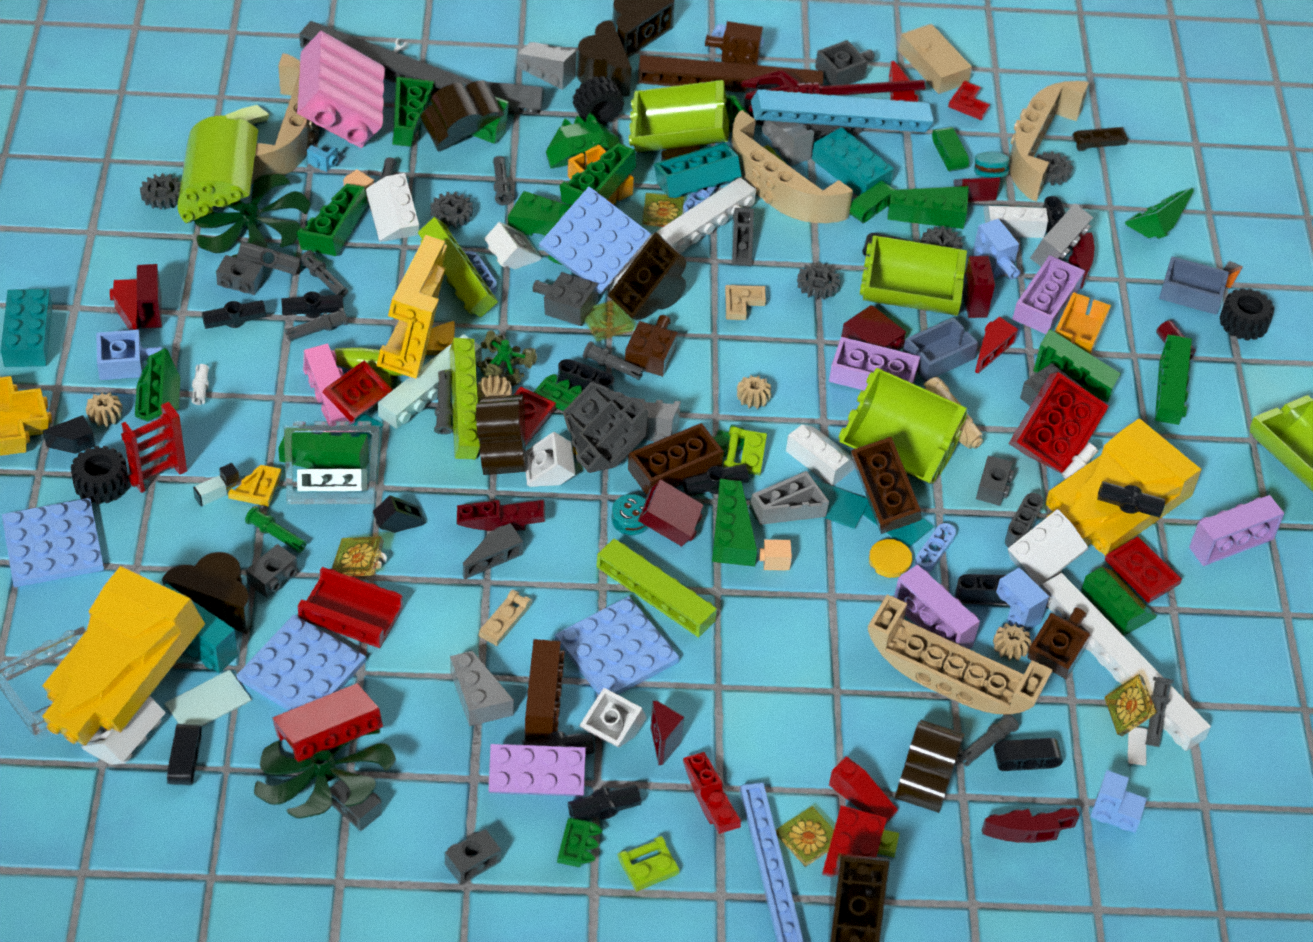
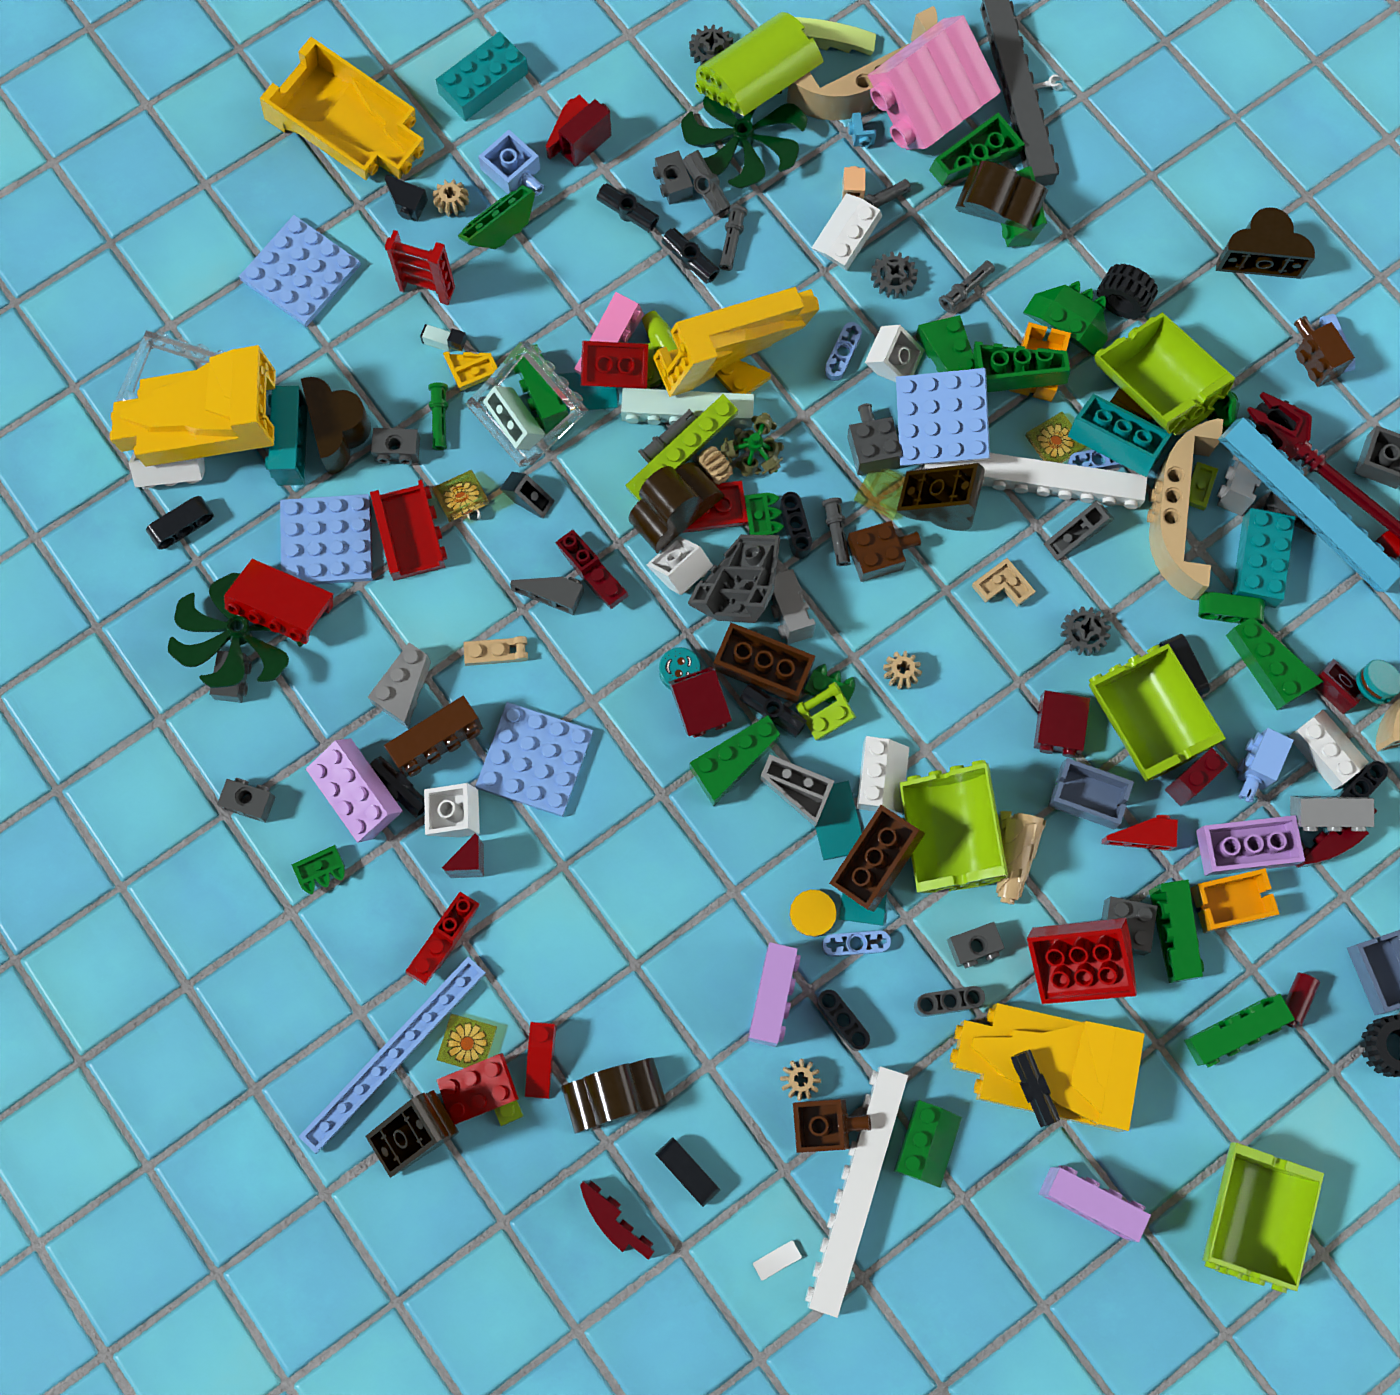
camera: 55 degrees right, 25 degrees up
black tyre [71,446,129,504] -> none
light aqua window [165,670,252,727] -> none
white pin [192,364,209,405] -> none
dark grey pin [285,307,348,342] -> none
green wedge [297,183,368,256] -> none
lime brick [417,217,498,318] -> none
dark grey slope [487,82,545,114] -> none
light grey wedge [517,42,576,90] -> none
black piece [568,785,641,821] -> none
dark brown brick [577,20,632,97] -> none
lime brick [596,539,717,638] -> none
lime plate [617,836,680,892] -> none
reddish brown brick [638,55,823,93] -> none
light nougat brick [759,540,792,570] -> none
lavender brick [829,337,920,391] -> none
tan slope [867,594,1053,714] -> none
dark grey gear [920,226,963,249] -> none
green beam [932,127,969,172] -> none
dark grey pin [958,714,1019,766] -> none
light blue brick [996,567,1049,632] -> none
white slope [1007,509,1088,587] -> none
white pin [1061,442,1098,479] -> none
light blue brick [1090,770,1147,833] -> none
clear yellow tile [1104,674,1157,736] -> none
red plate [1105,536,1182,603] -> none
dark grey pin [1145,676,1174,747] -> none

